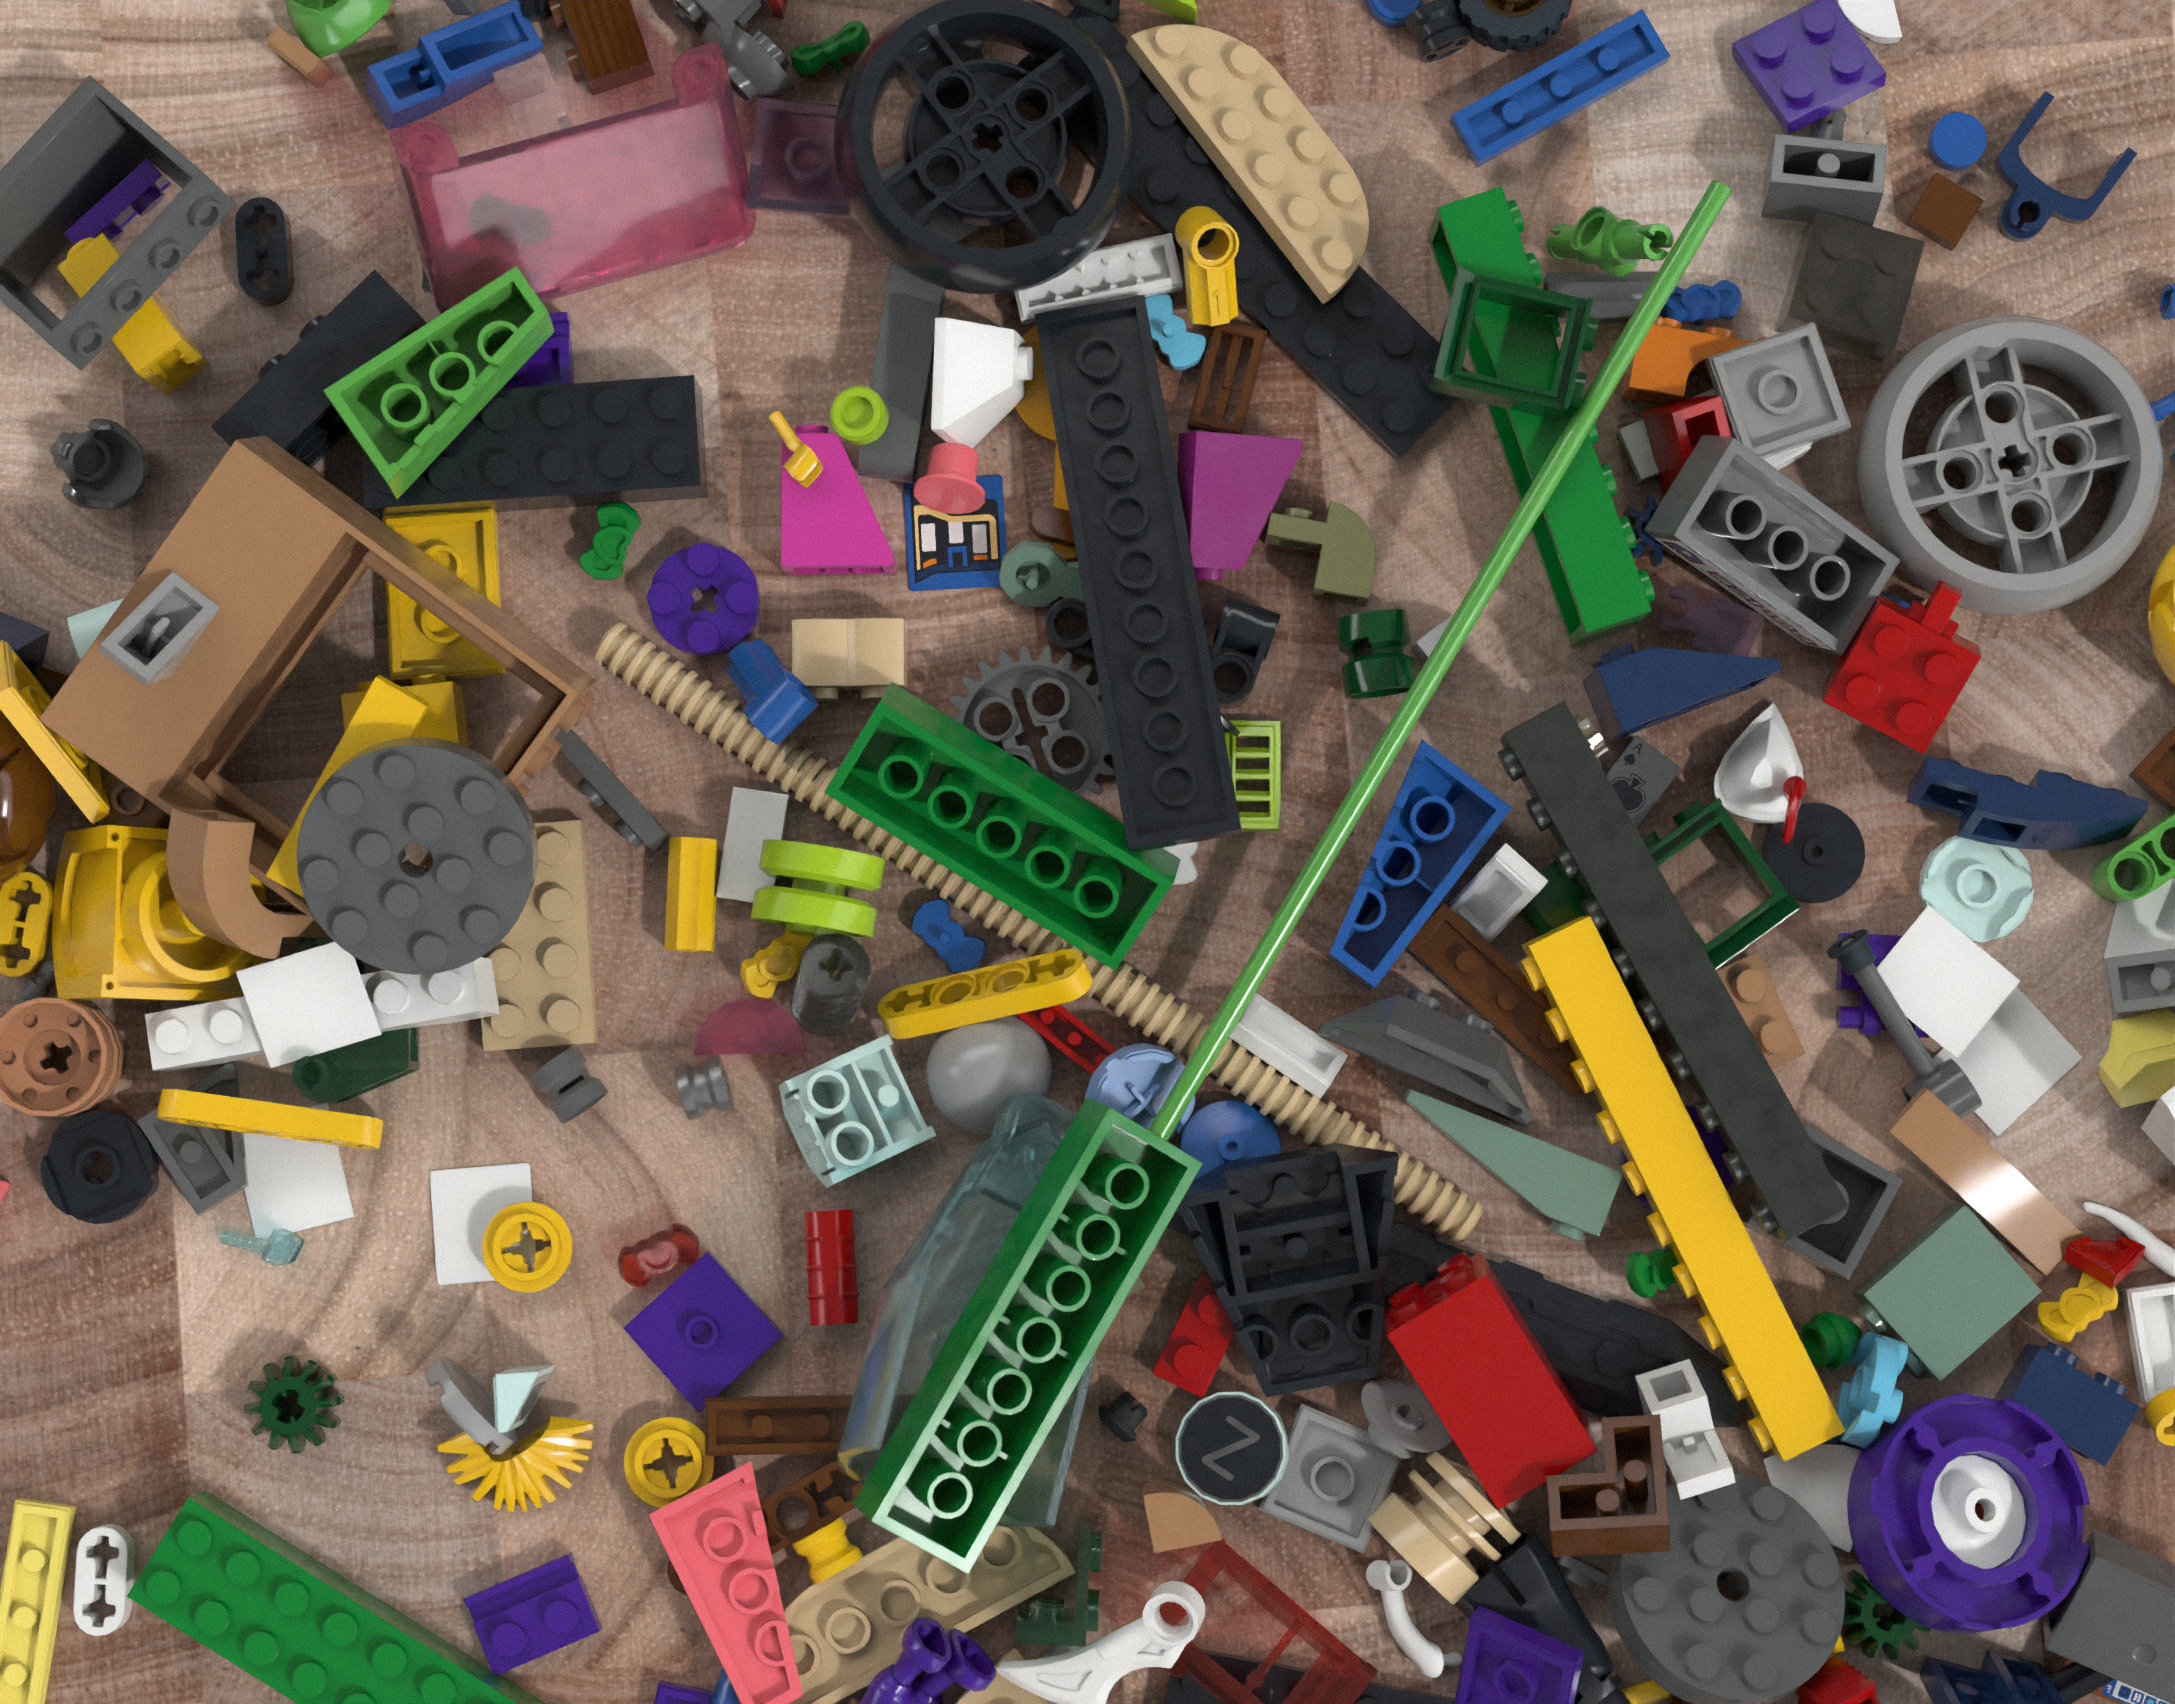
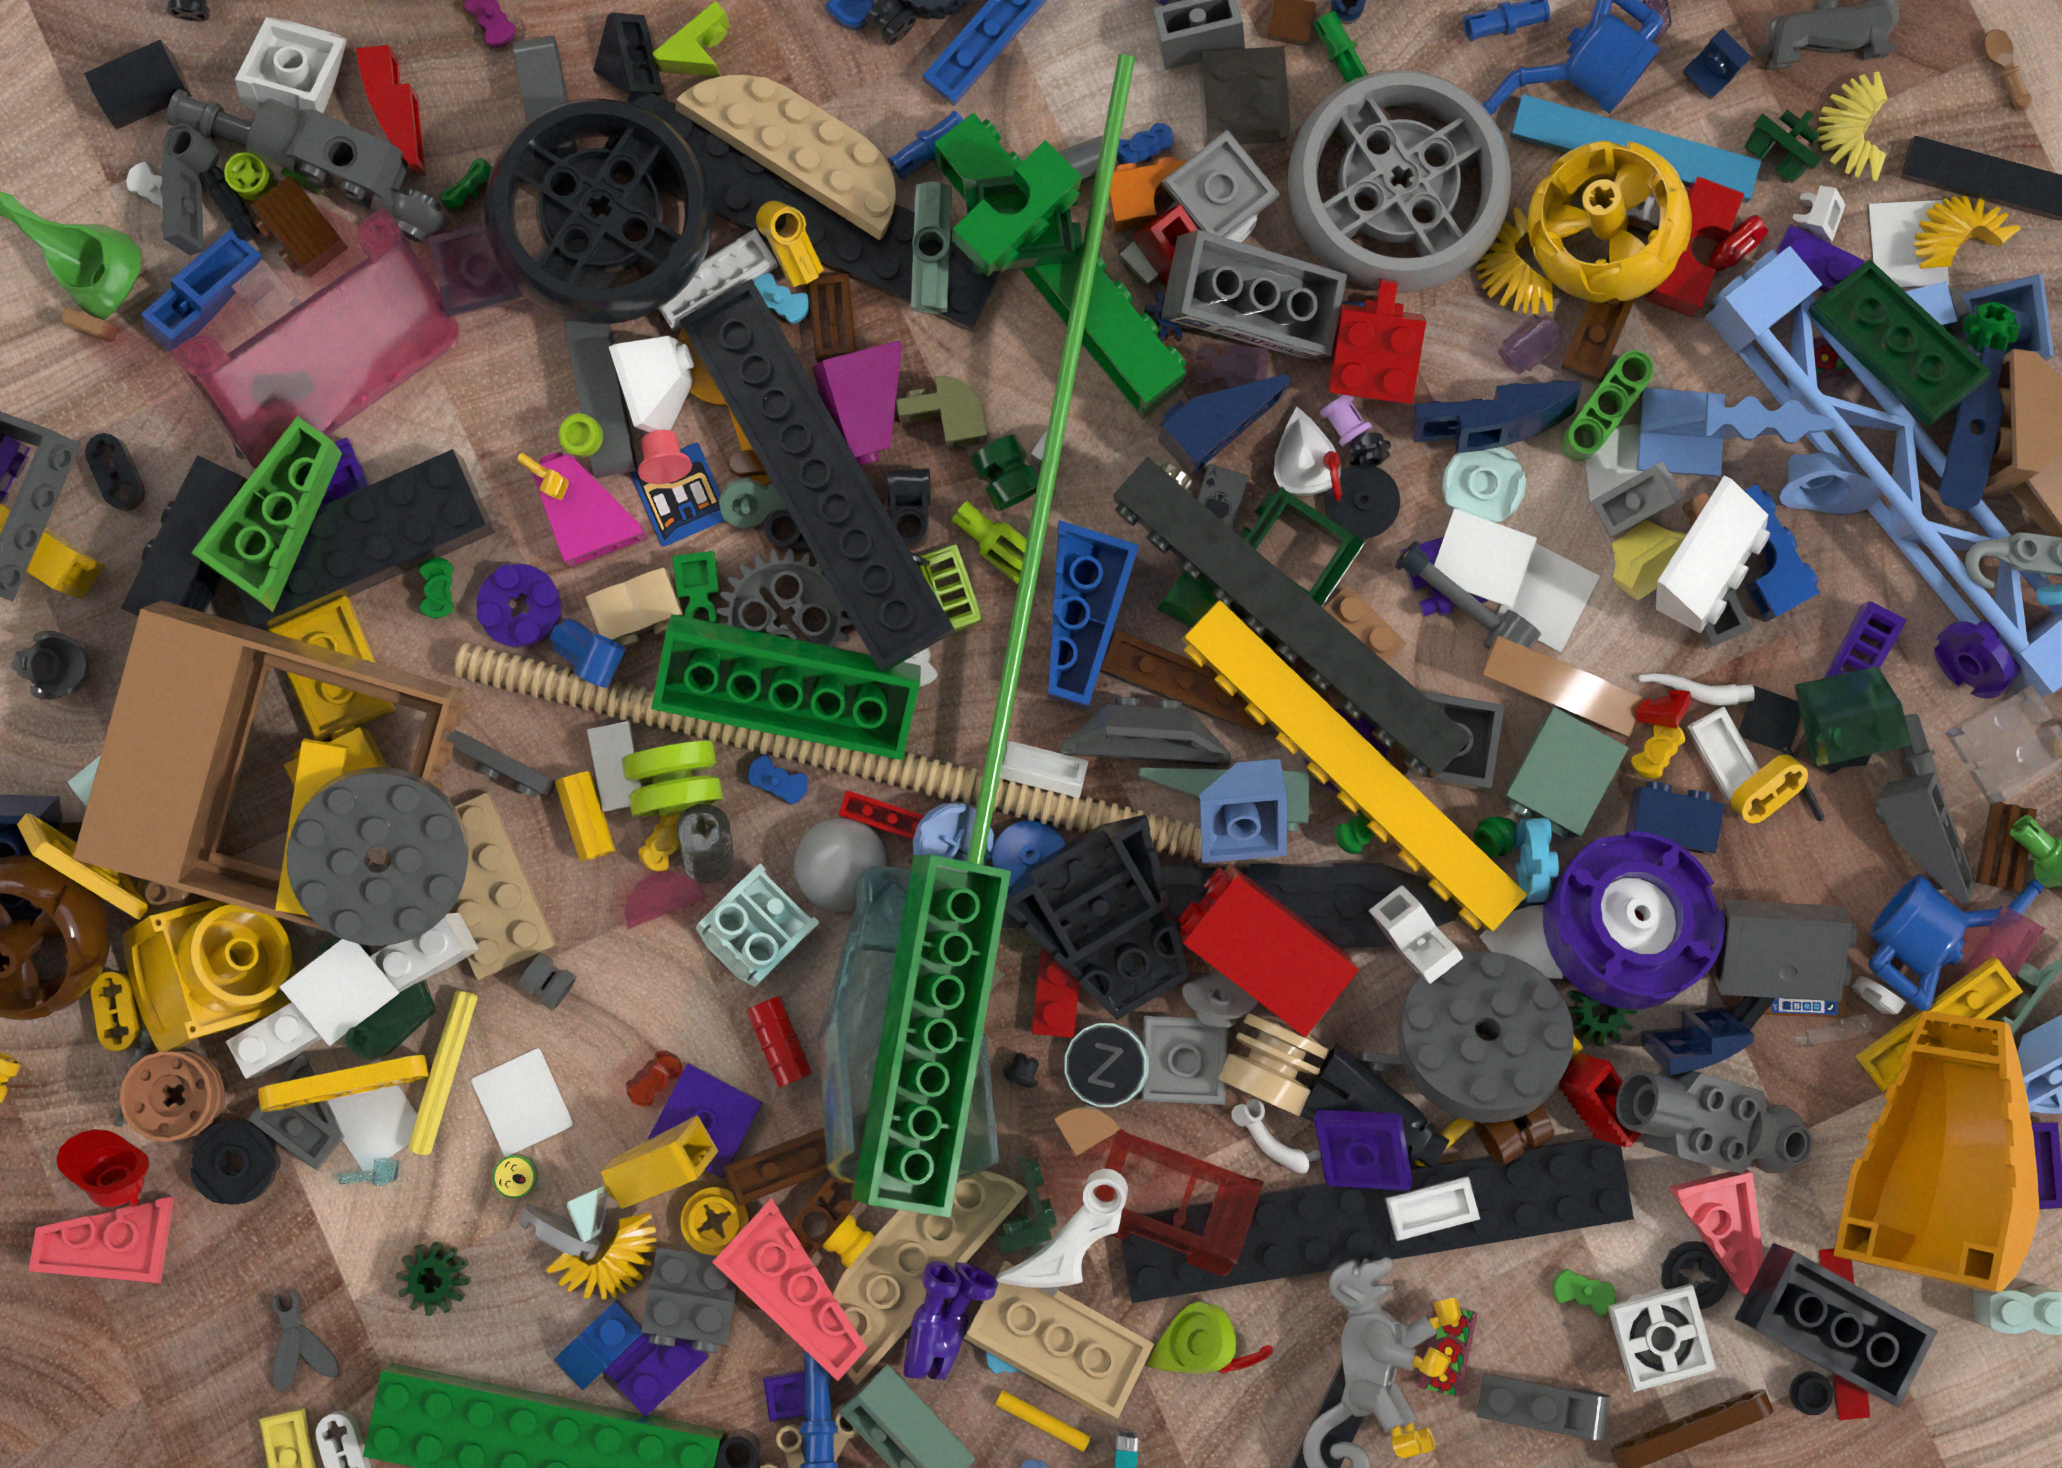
camera: 25 degrees left, 0 degrees up
light grey slope [98,571,220,686] -> none
medium nougat arch [166,808,328,959] -> none
yellow gear [482,1202,574,1292] -> none
flat silver wheel [675,1055,734,1121] -> none
yellow beam [877,949,1093,1039] -> none
white tile [1448,843,1548,943] -> none
bright green pin [1546,206,1673,278] -> none
reddish brown brick [1546,1414,1671,1557] -> none
none -> dark grey piece [271,1289,339,1392]
none -> light yellow axle [408,990,477,1155]
none -> light yellow tile [493,1155,538,1198]
none -> blue slope [554,1299,642,1391]
none -> yellow slope [600,1115,718,1209]
none -> dark grey plate [641,1247,737,1353]
none -> green plate [672,551,720,623]
none -> blue pin [888,110,963,180]
none -> sand green piece [911,182,952,314]
none -> lime arm [951,501,1043,584]
none -> green arch [952,140,1082,276]
none -> medium blue slope [1199,759,1287,863]
none -> green axle [1312,10,1368,83]
none -> lavender bush [1320,395,1373,448]
none -> black plate [1349,432,1391,468]
none -> yellow hair [1476,207,1553,315]
none -> clear purple brick [1498,314,1561,375]

